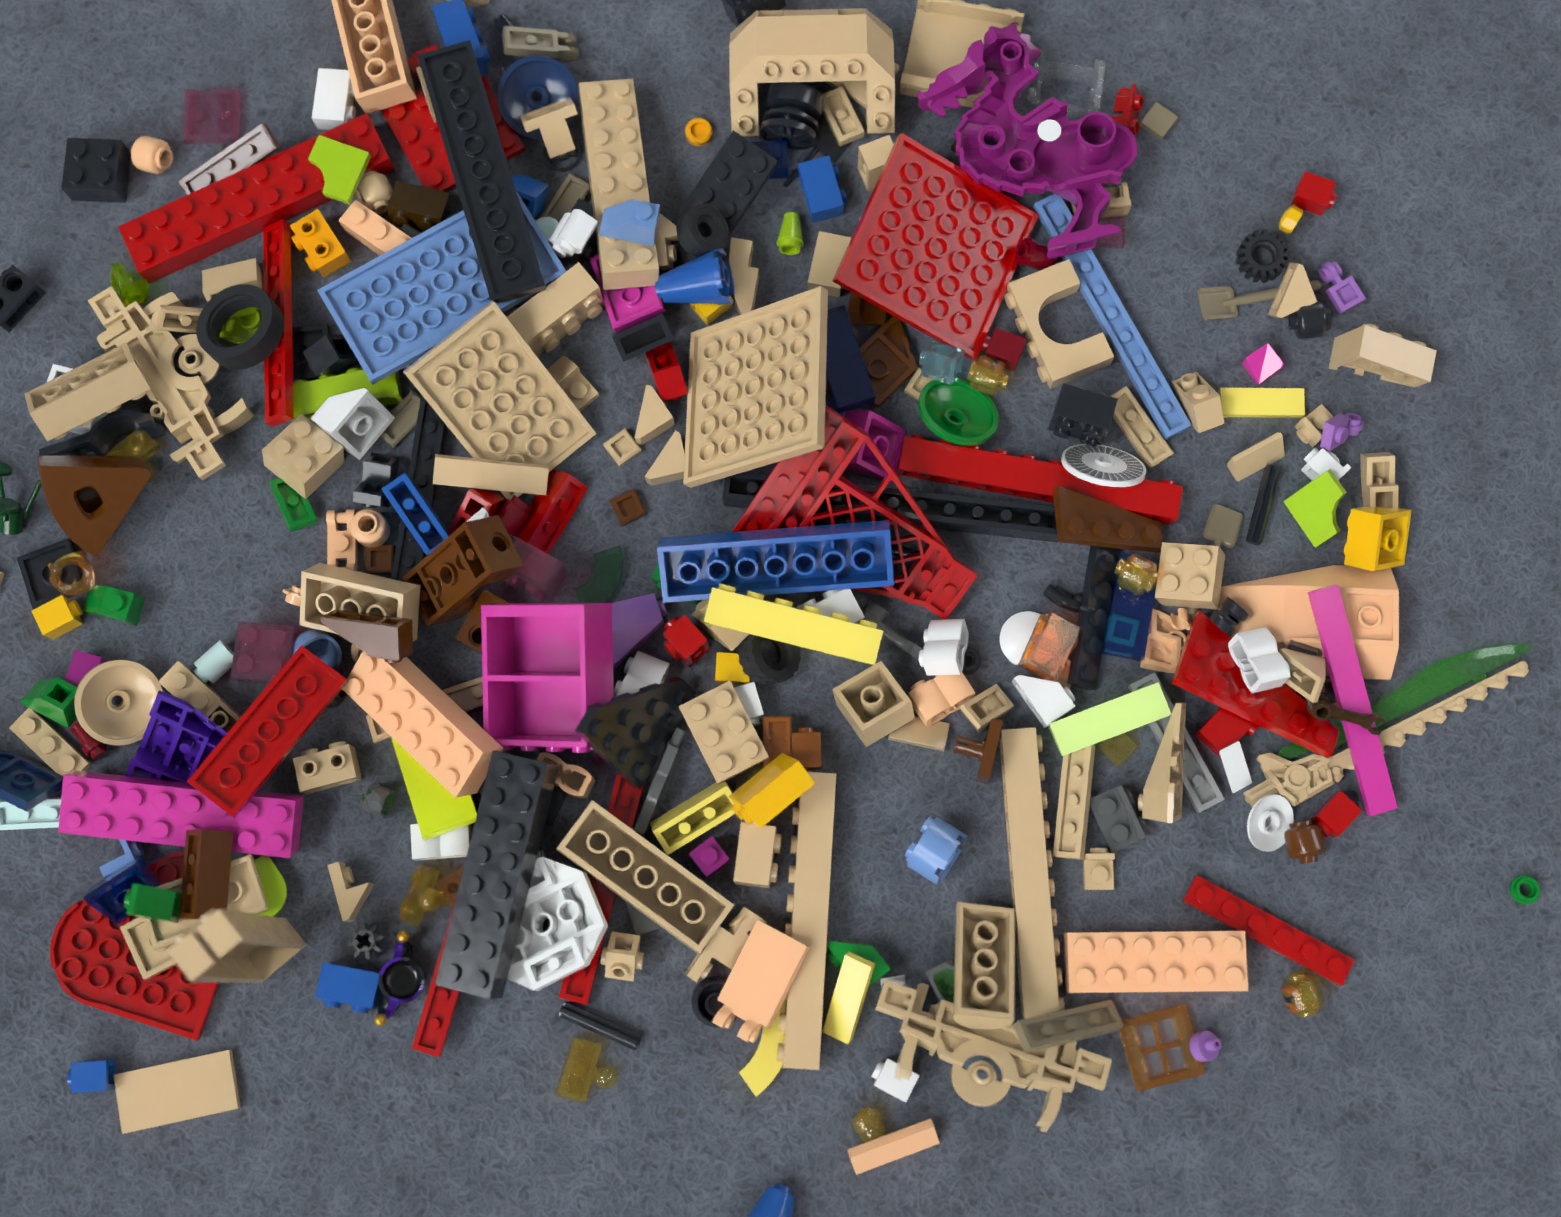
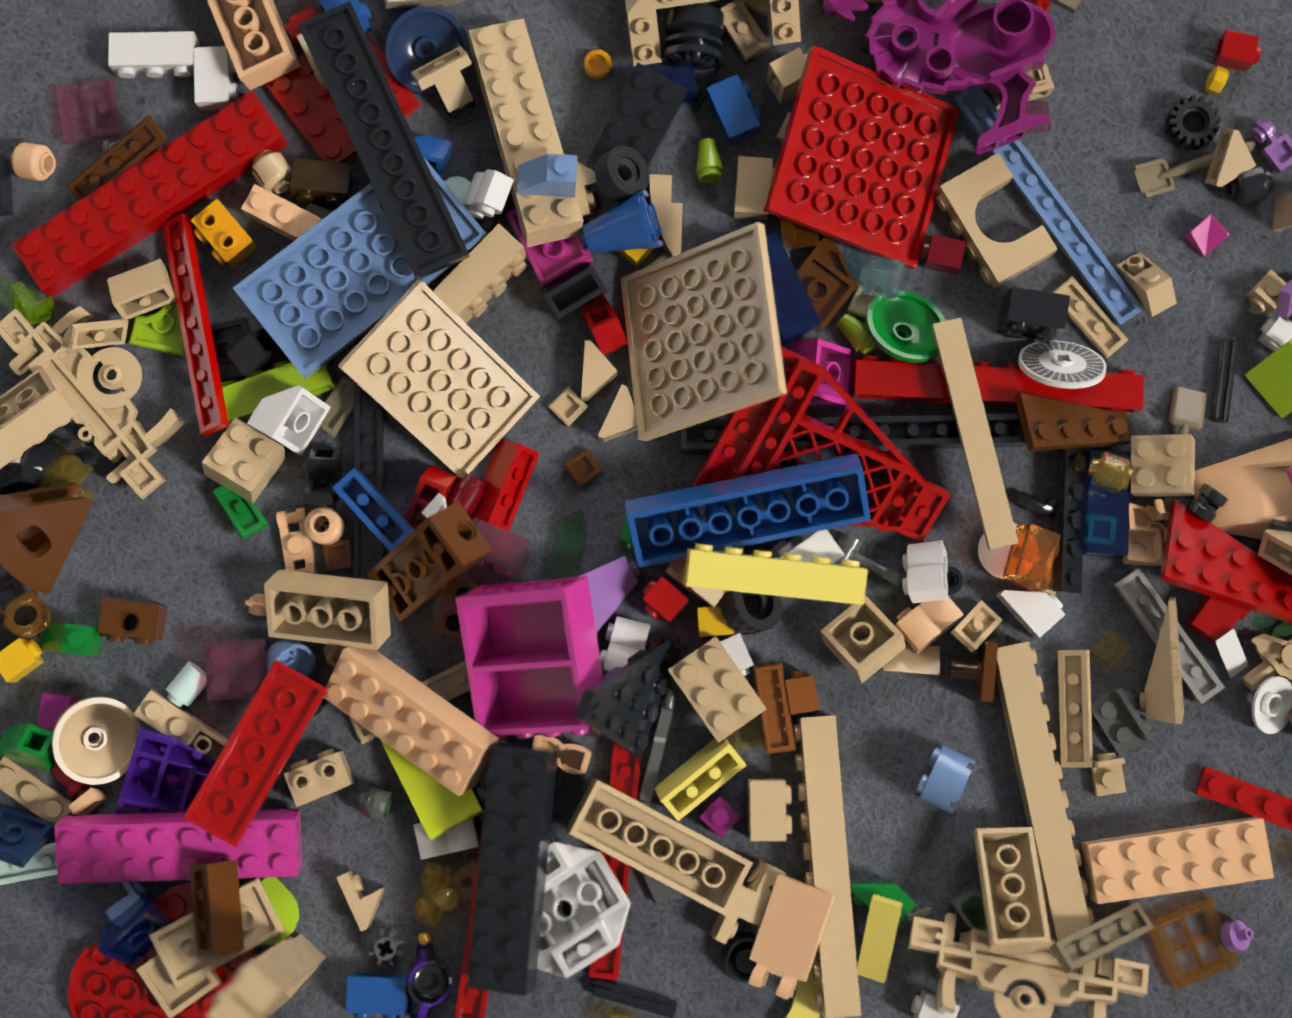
camera: 10 degrees left, 5 degrees up
green slope [124,884,181,923] -> none
black tyre [196,284,284,370] -> none
lime tile [308,135,371,205] -> none
slope [320,609,413,663] -> none
tan tile [433,454,549,495] -> none
dark tan tile [541,173,591,222] -> none
tan slope [547,355,600,412] -> none
tan brick [601,931,644,982] -> none
yellow brick [728,753,815,828] -> none
clear yellow head [967,355,1010,396] -> none
dark red brick [1015,238,1057,271] -> none
white sticker [1038,120,1061,141] -> none
yellowish green brick [1049,682,1172,756] -> none
light yellow tile [1219,388,1305,418] -> none
tan slope [1227,432,1285,482] -> none
white brick [1228,627,1291,693] -> none
none -> light nougat tile [68,788,108,815]
none -> reddish brown brick [97,598,168,645]
none -> white brick [108,31,200,78]
none -> lime cone [837,313,876,355]
none -> tan tile [932,318,1019,551]

